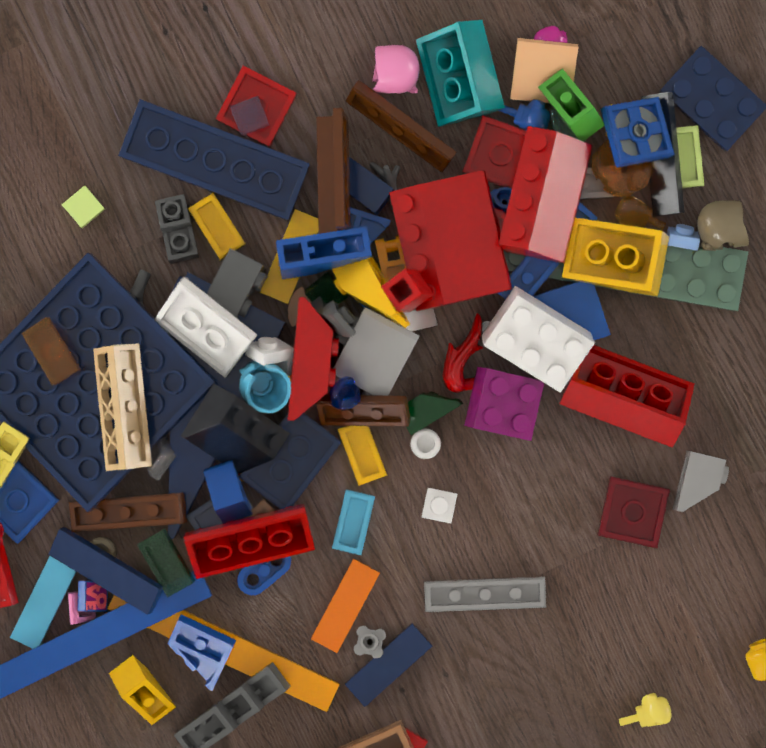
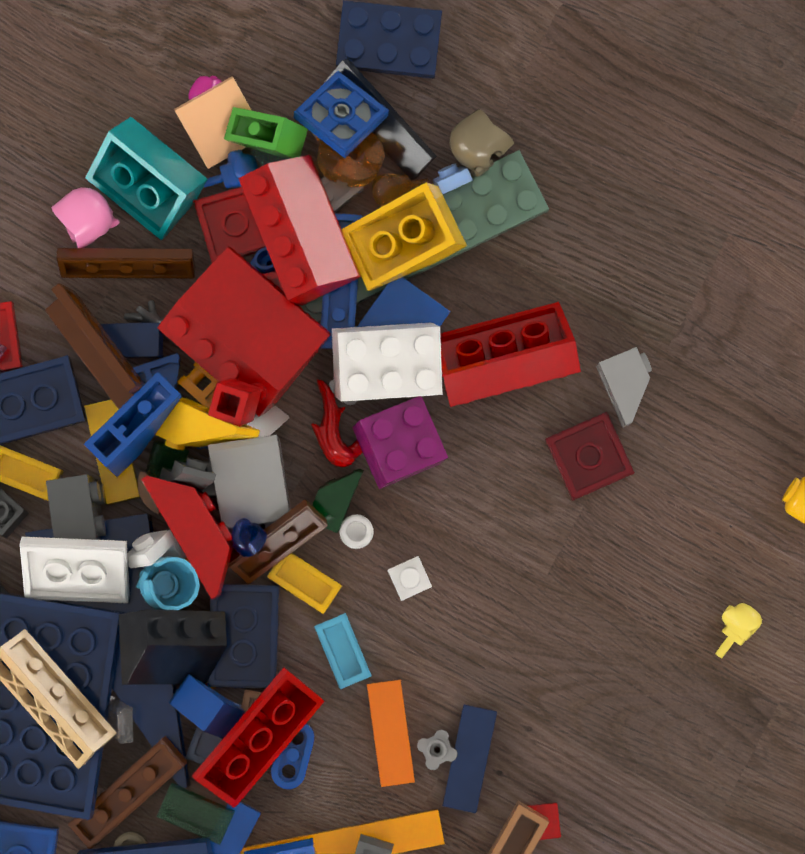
camera: 35 degrees left, 5 degrees down
light grey tile [424,576,546,612] -> none
yellowish green tile [676,125,704,188] -> none

